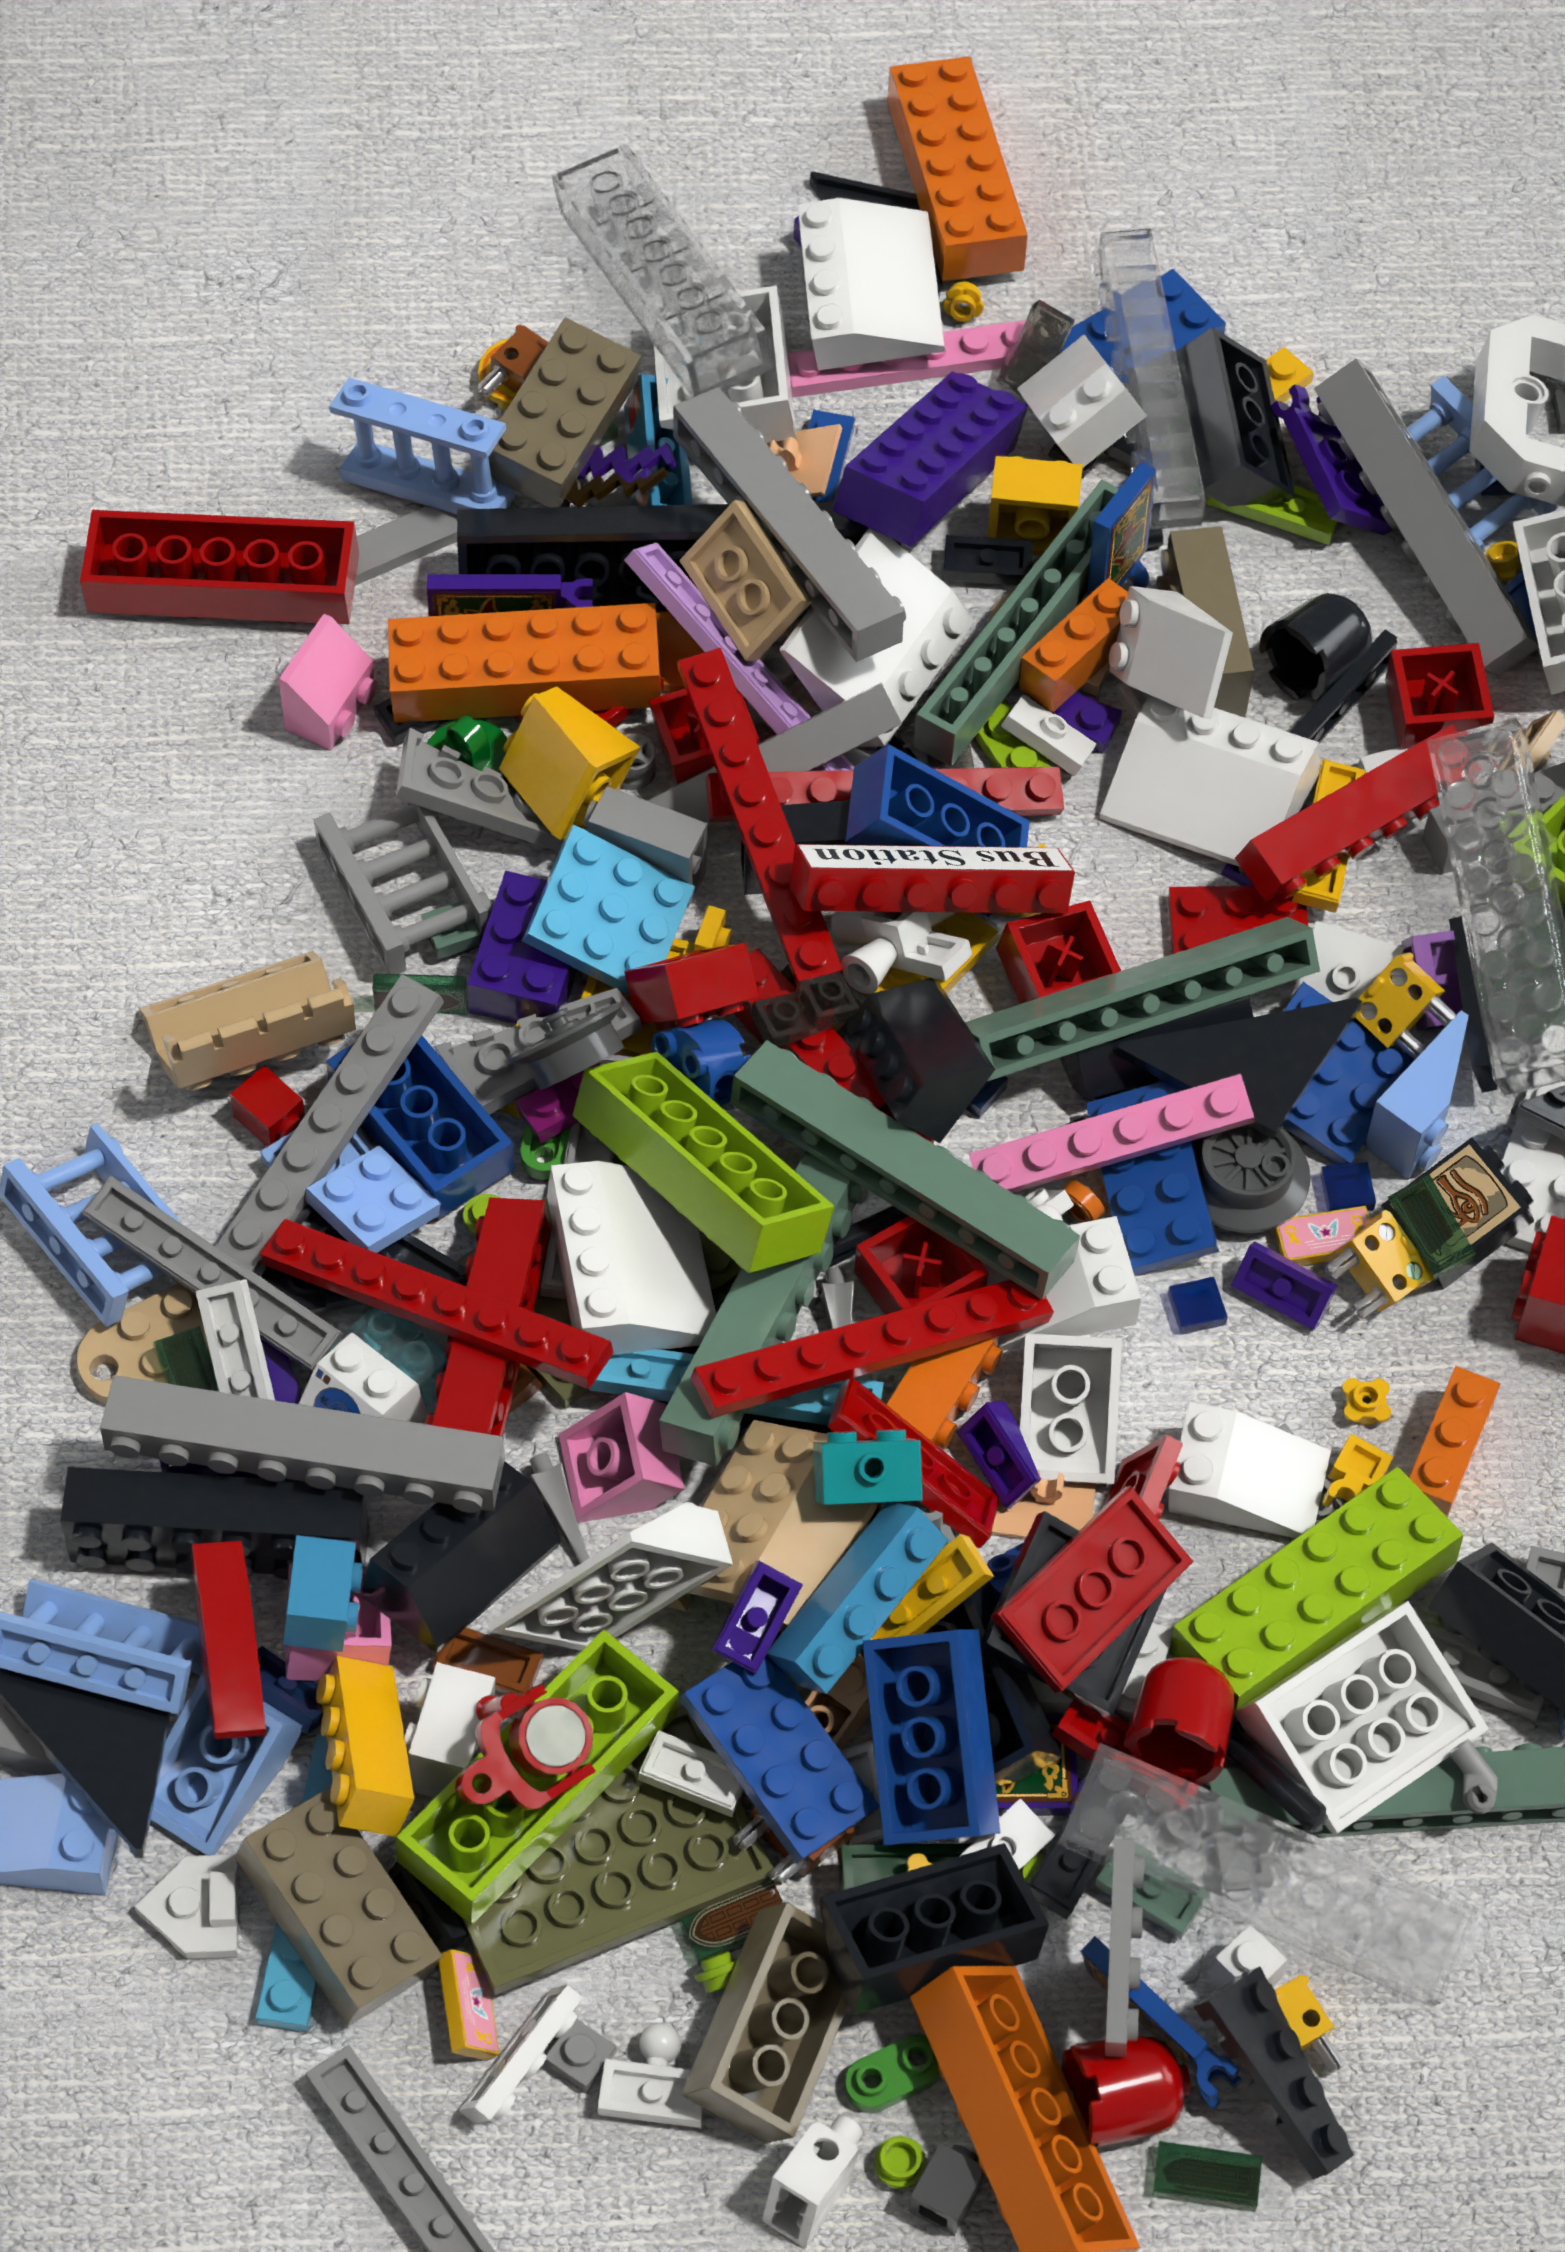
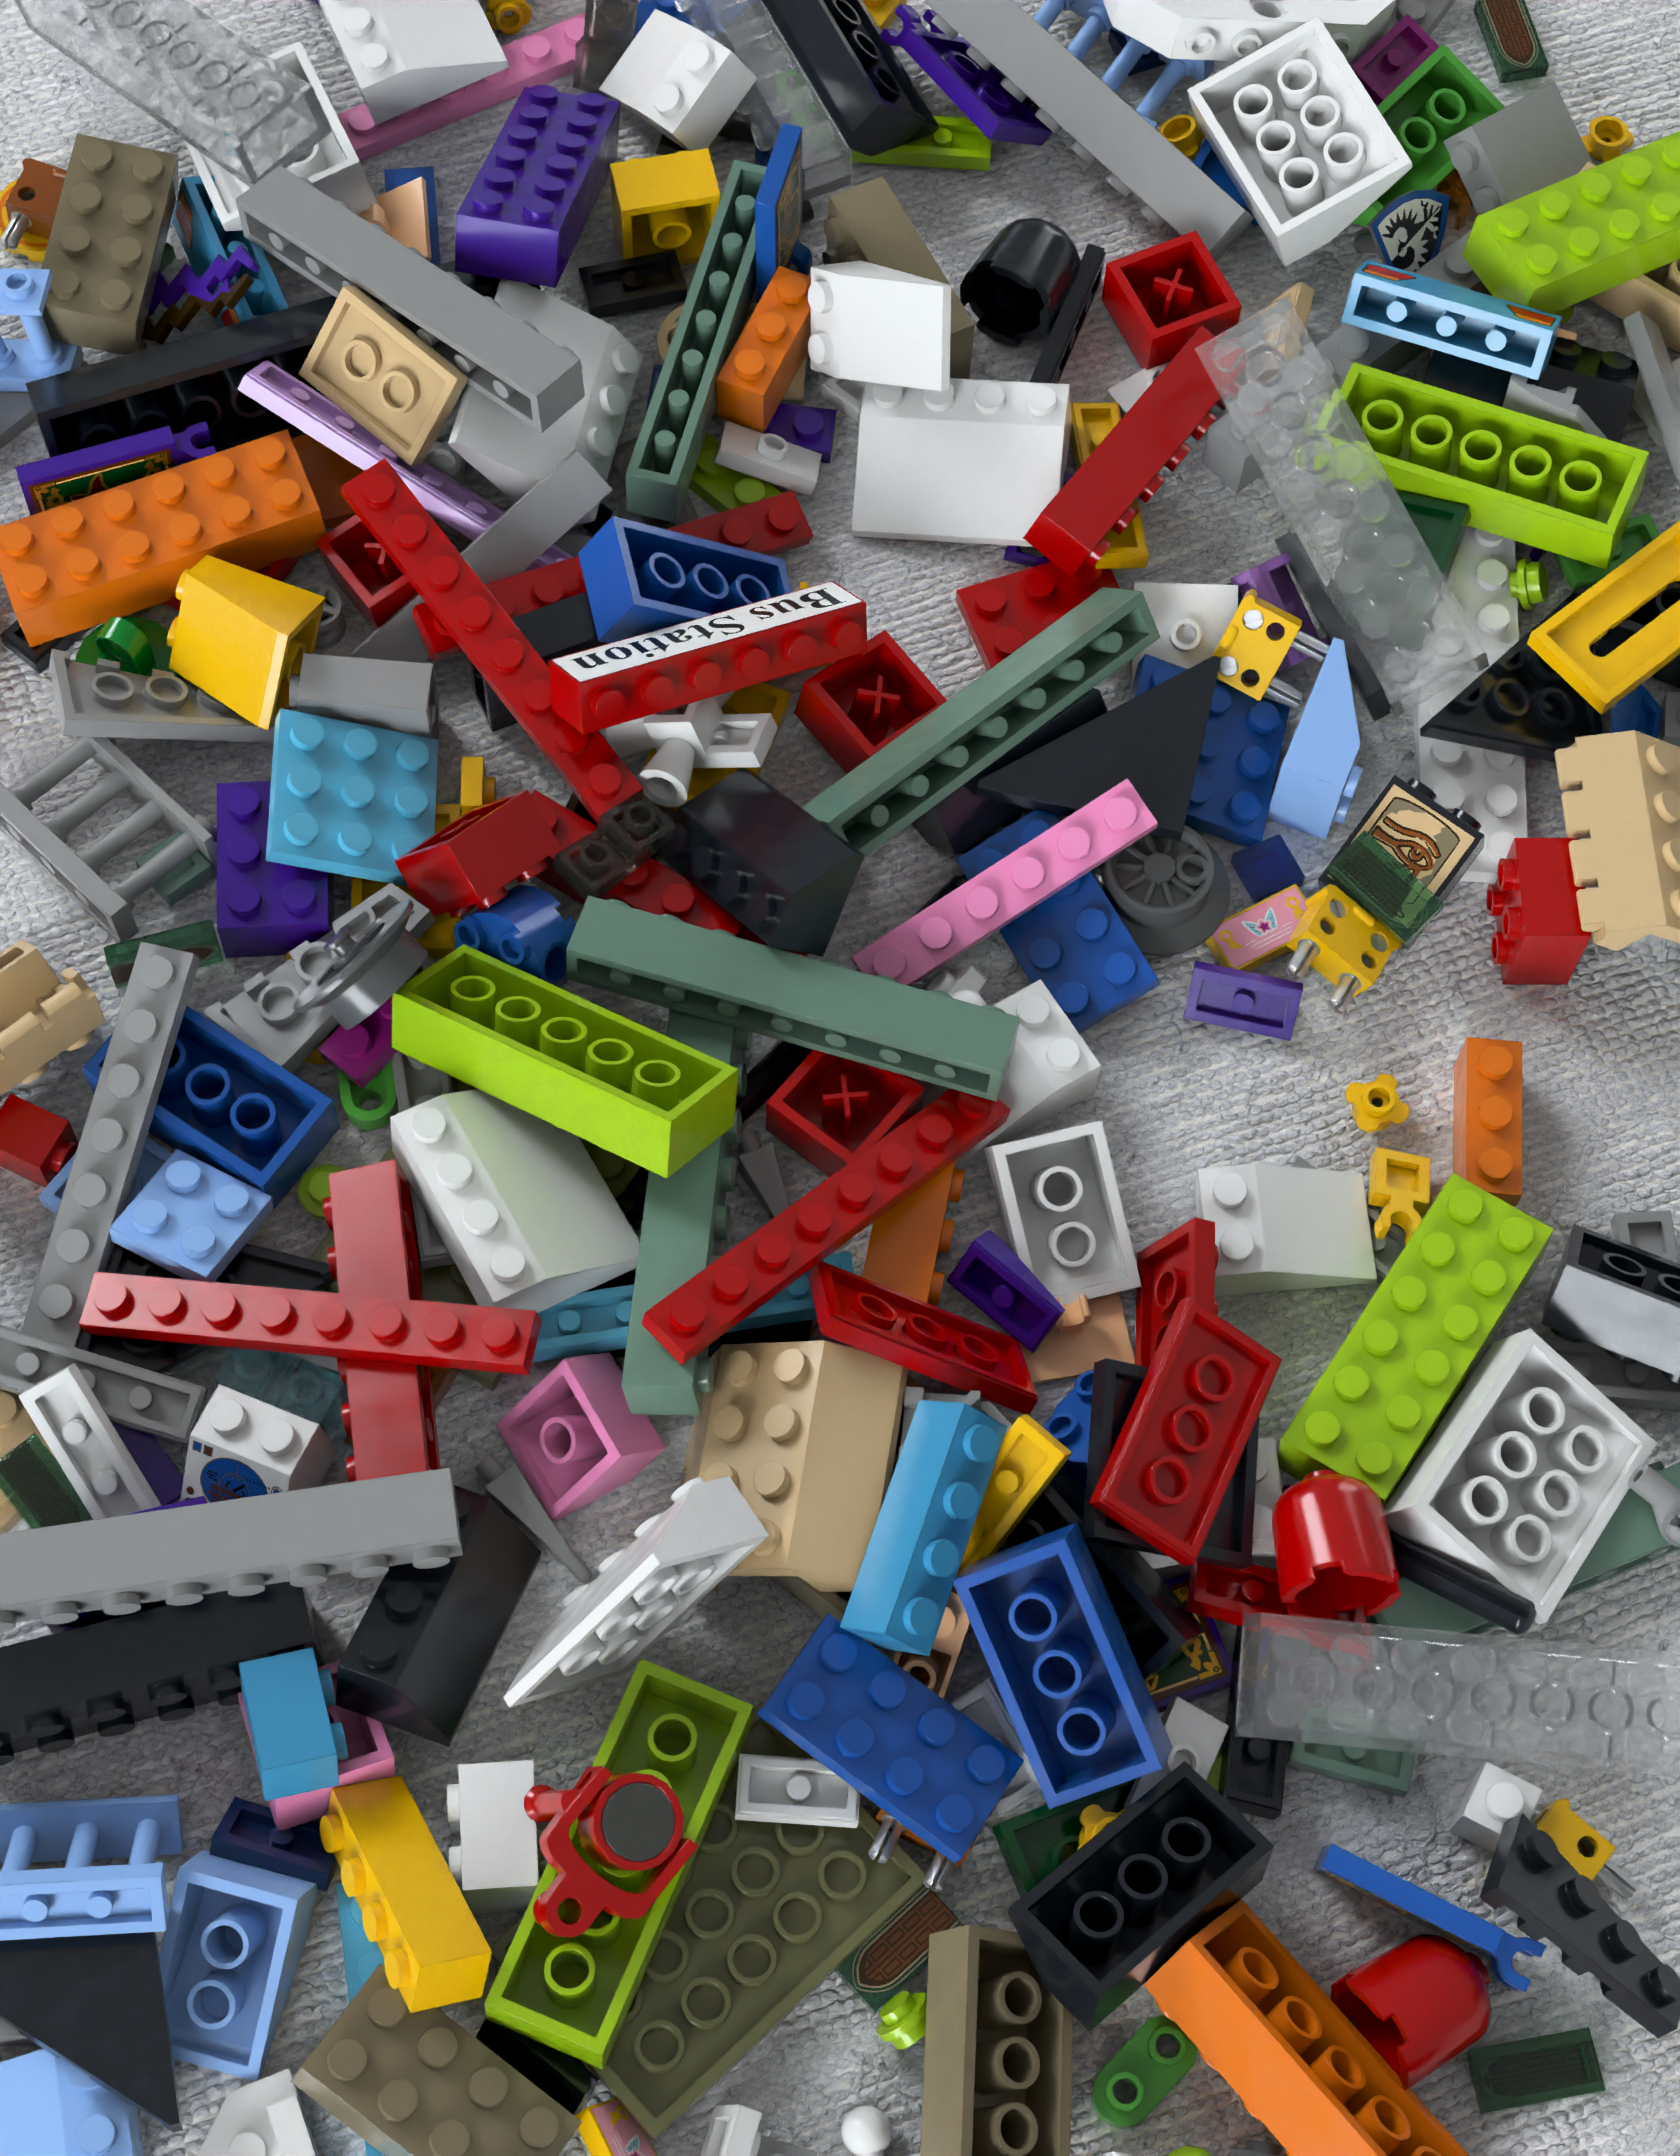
camera: 20 degrees left, 5 degrees up
red slope [191,1541,266,1739] -> none
dark orange tile [433,1628,544,1696] -> none
dark purple slope [711,1560,803,1674] -> none
teal brick [813,1430,923,1505] -> none
orange tile [1061,1180,1105,1223] -> none
light grey plate [1105,1838,1145,2057] -> none
clear blue tile [1167,1276,1228,1335] -> none

